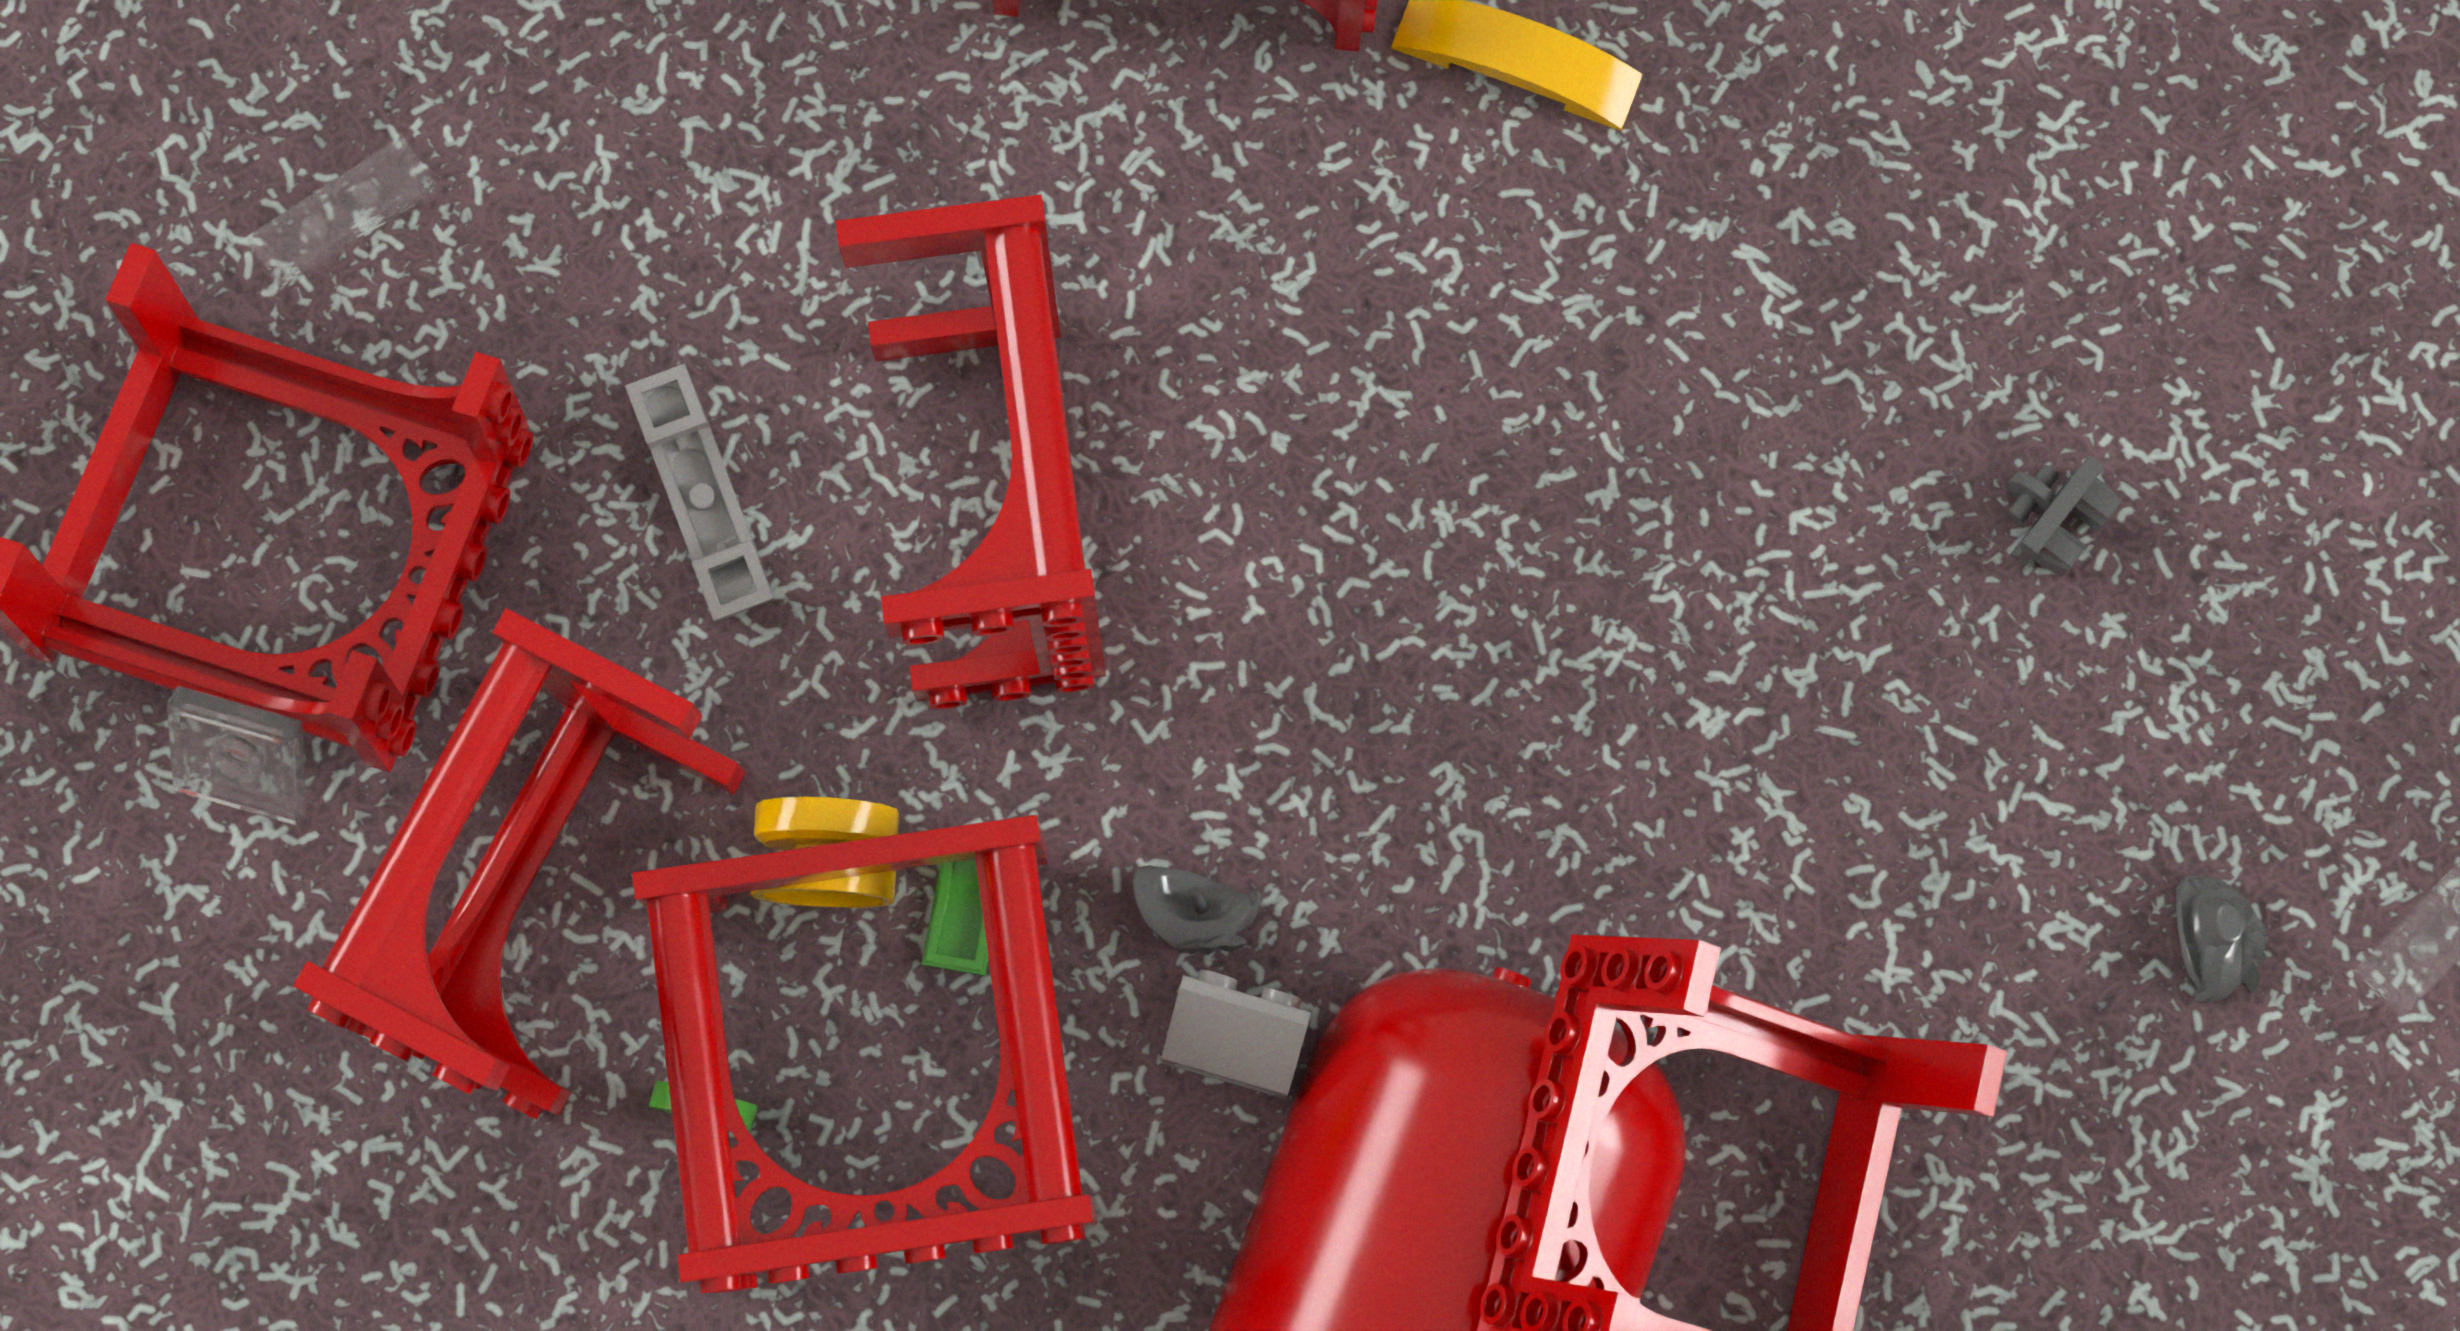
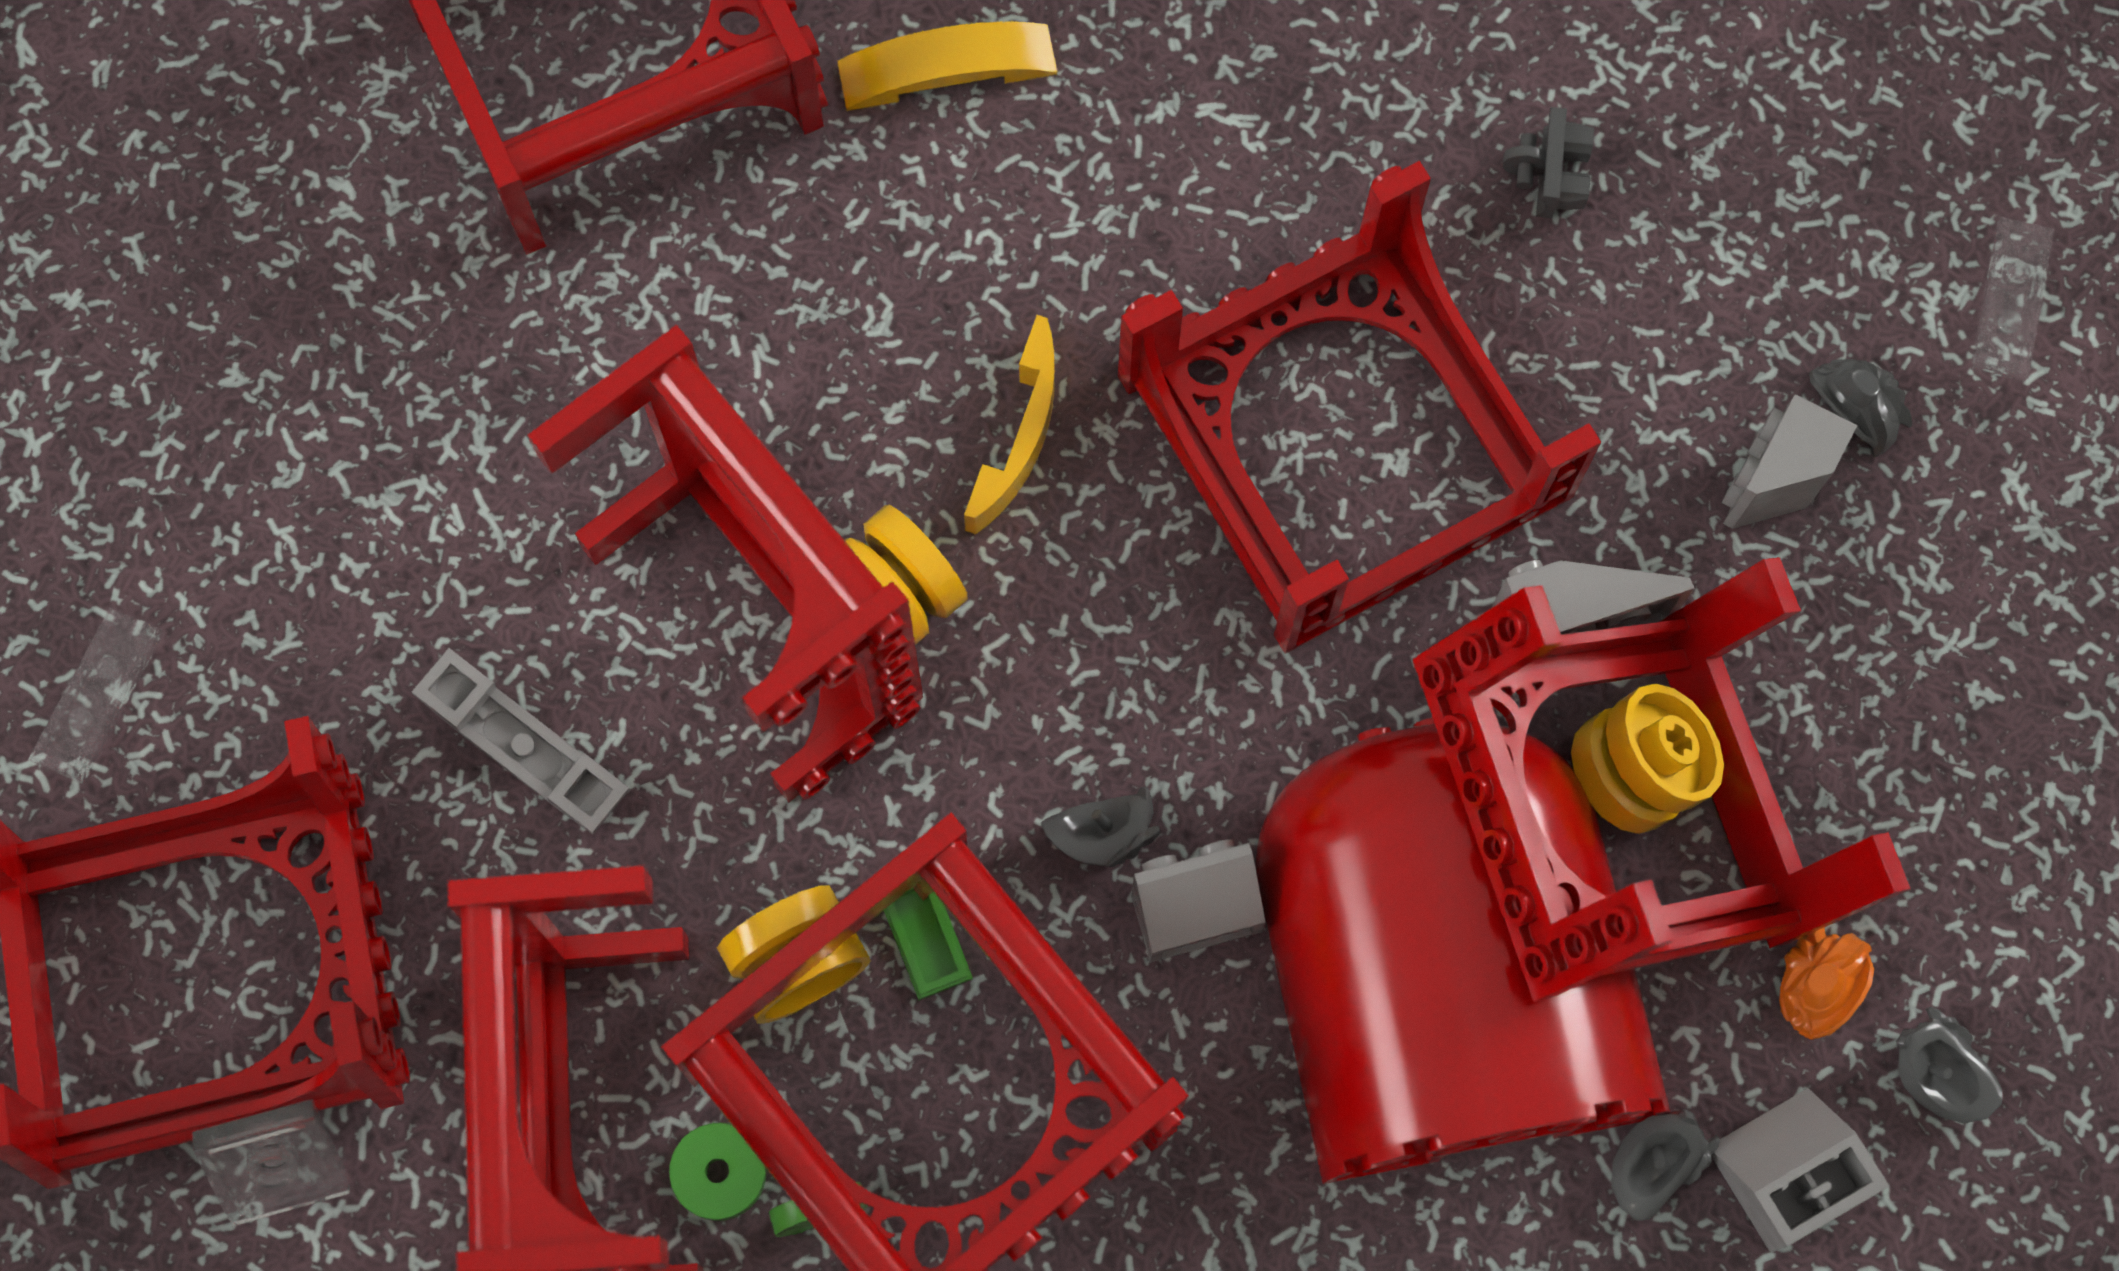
camera: 30 degrees left, 5 degrees down
none -> bright green piece [669,1123,767,1221]
none -> yellow wheel [845,505,968,645]
none -> yellow slope [964,315,1055,534]
none -> red arch [1118,161,1601,654]
none -> light grey slope [1492,560,1695,635]
none -> yellow wheel [1571,683,1724,834]
none -> light grey slope [1721,394,1857,529]

